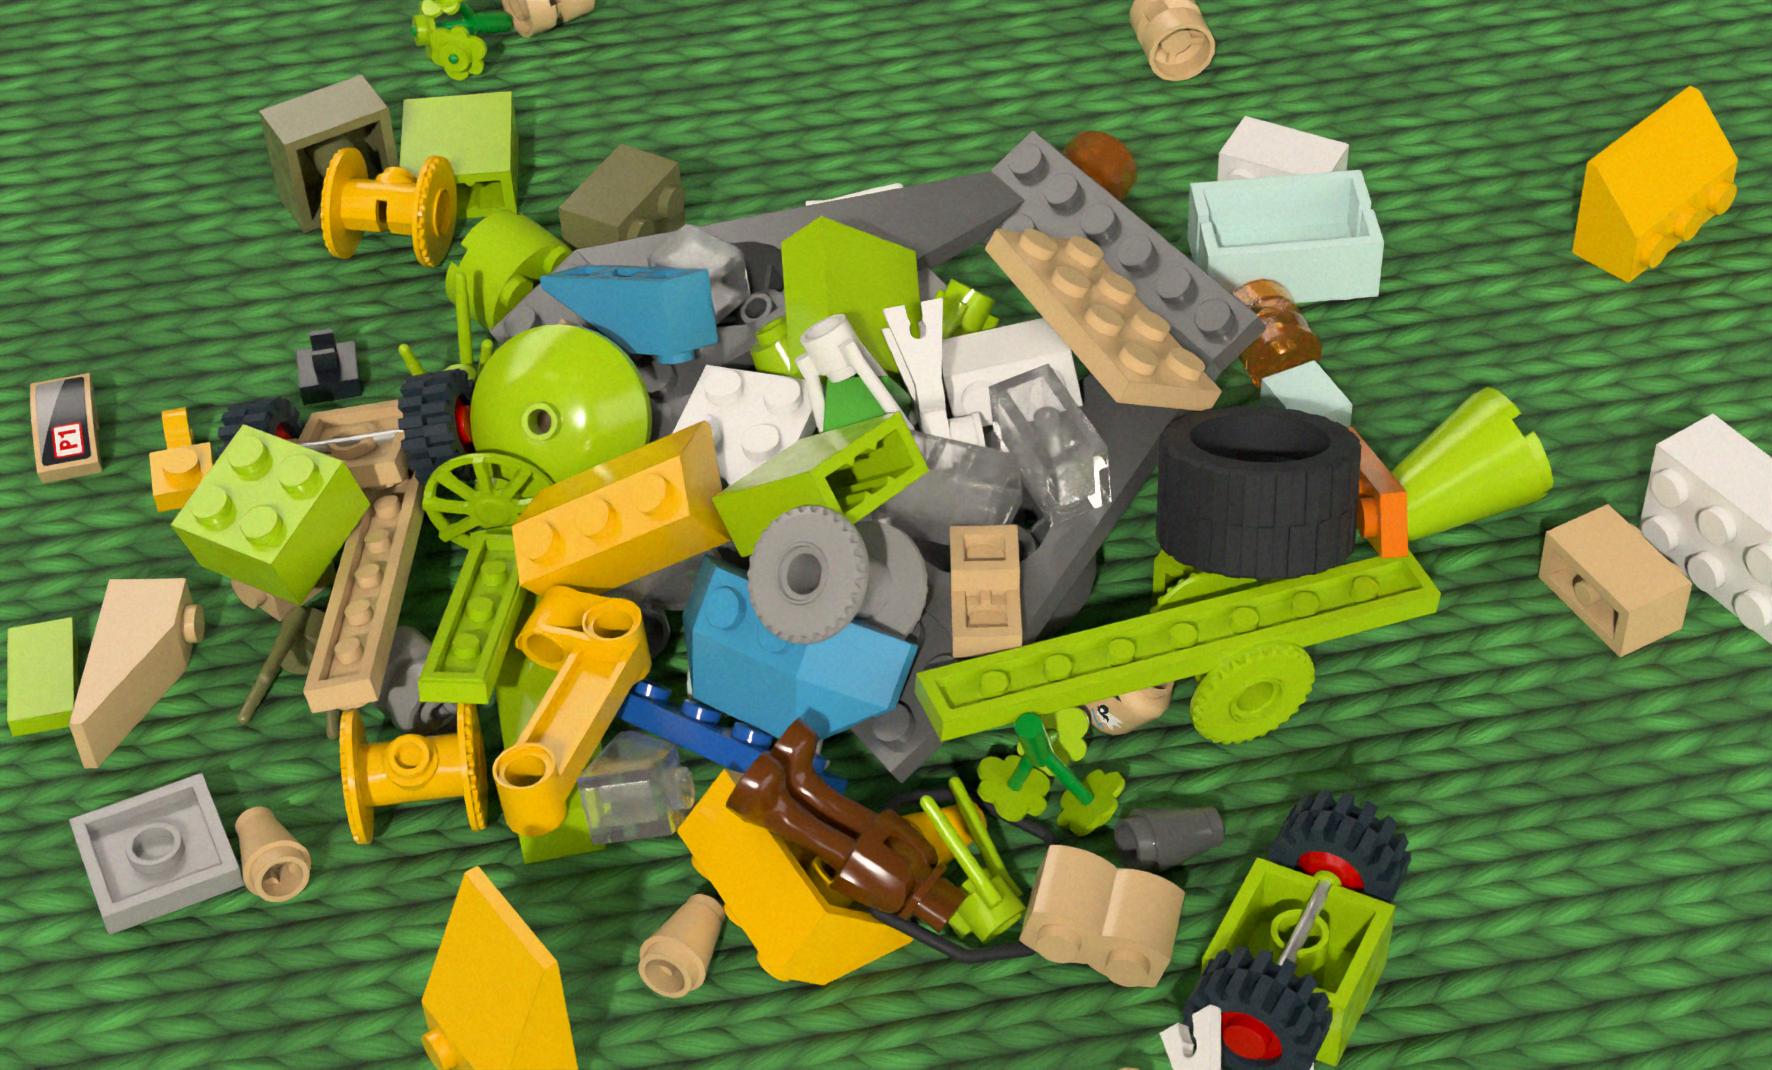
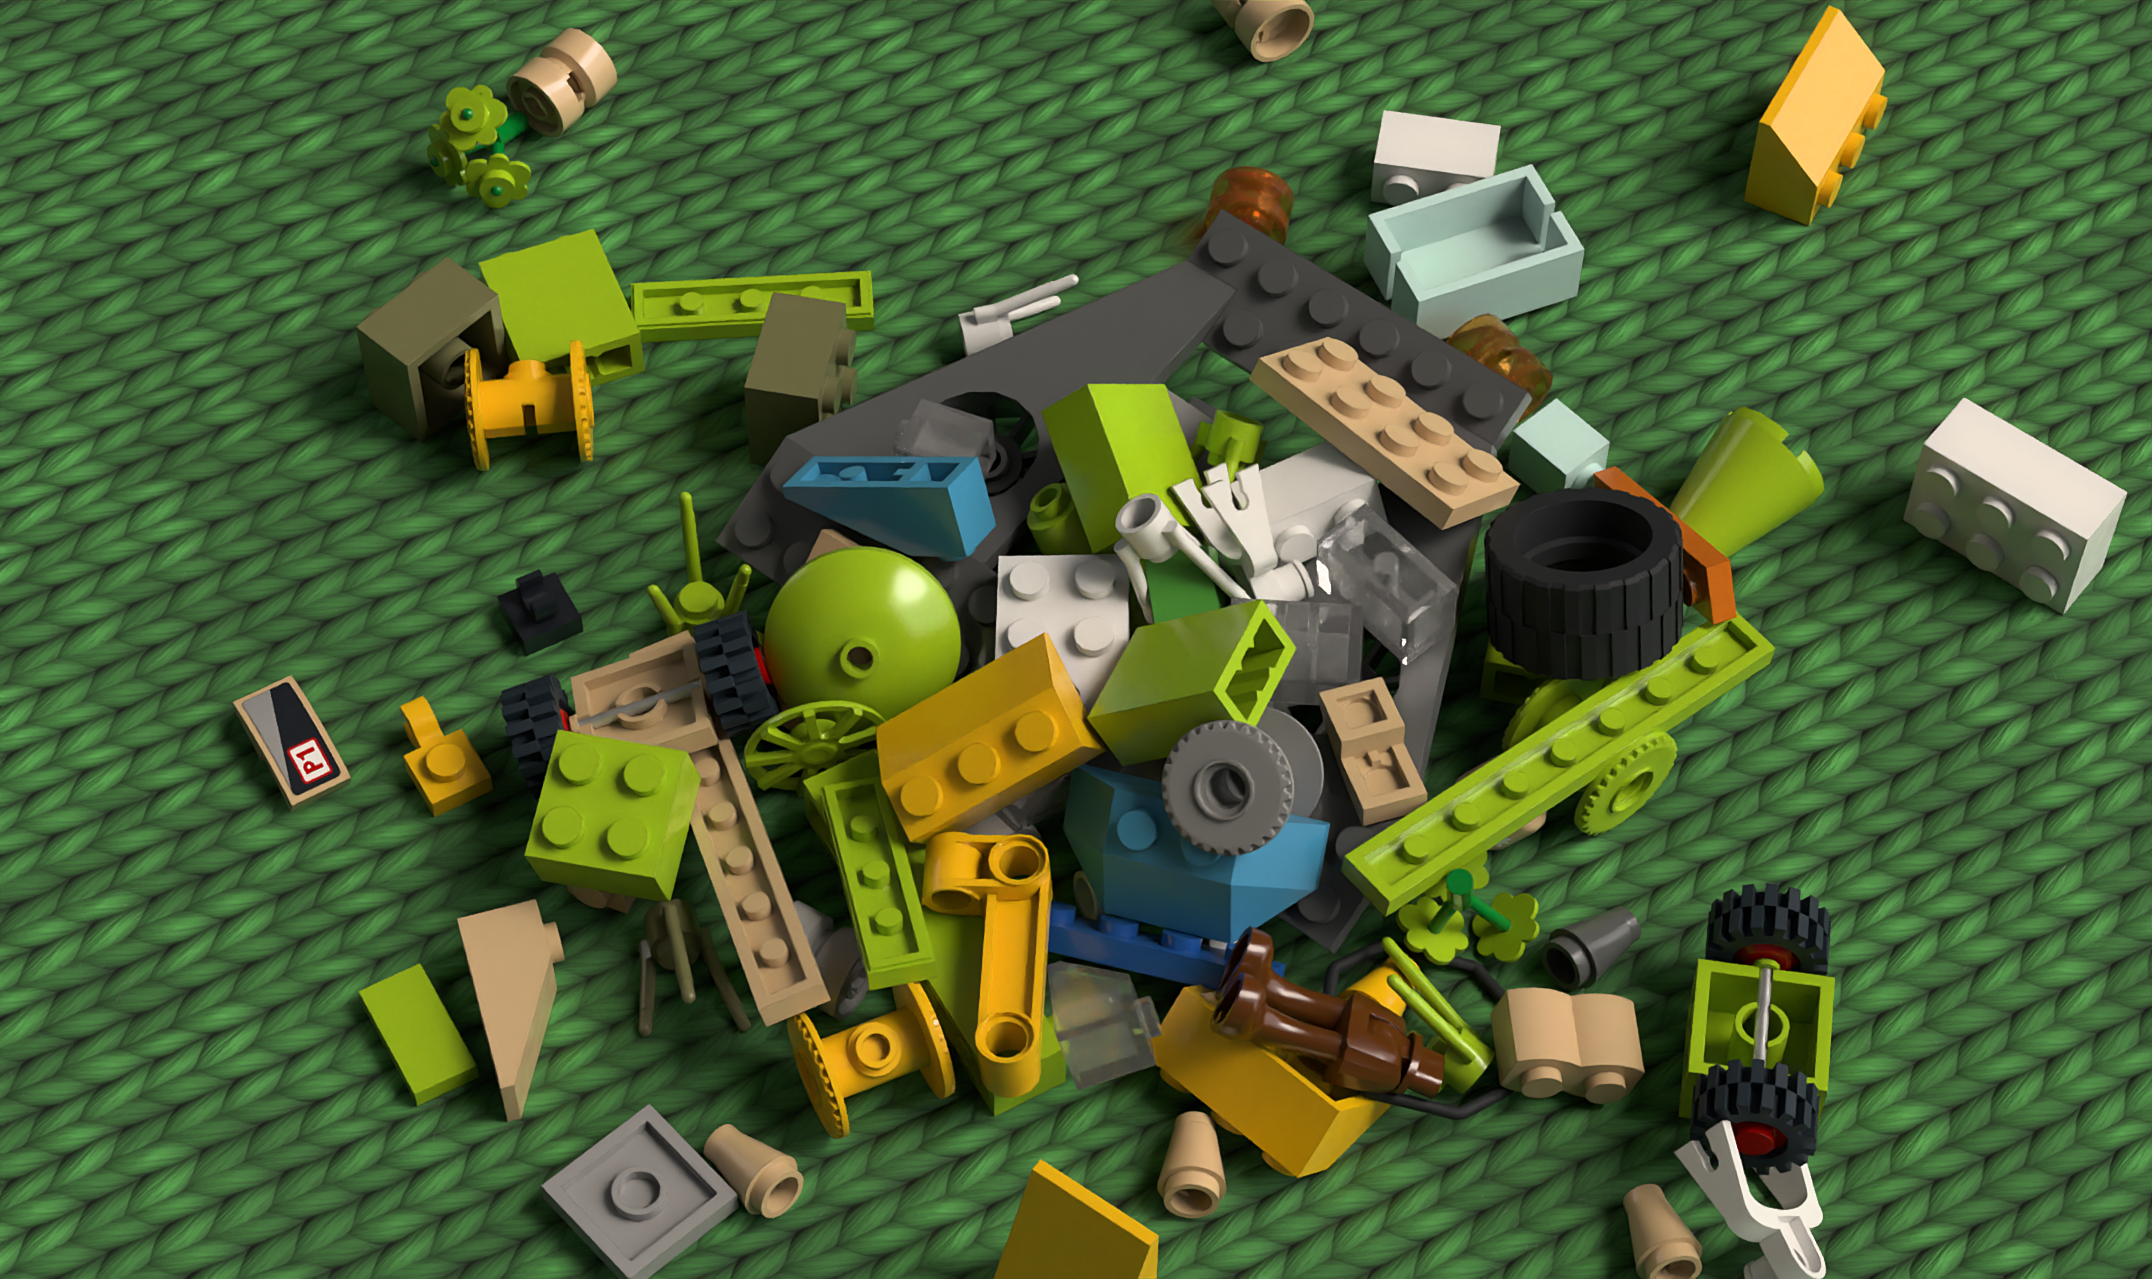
camera: 20 degrees left, 10 degrees up
lime brick [445,210,574,331] -> none
tan brick [1538,504,1692,657] -> none
none -> lime tile [631,271,875,343]

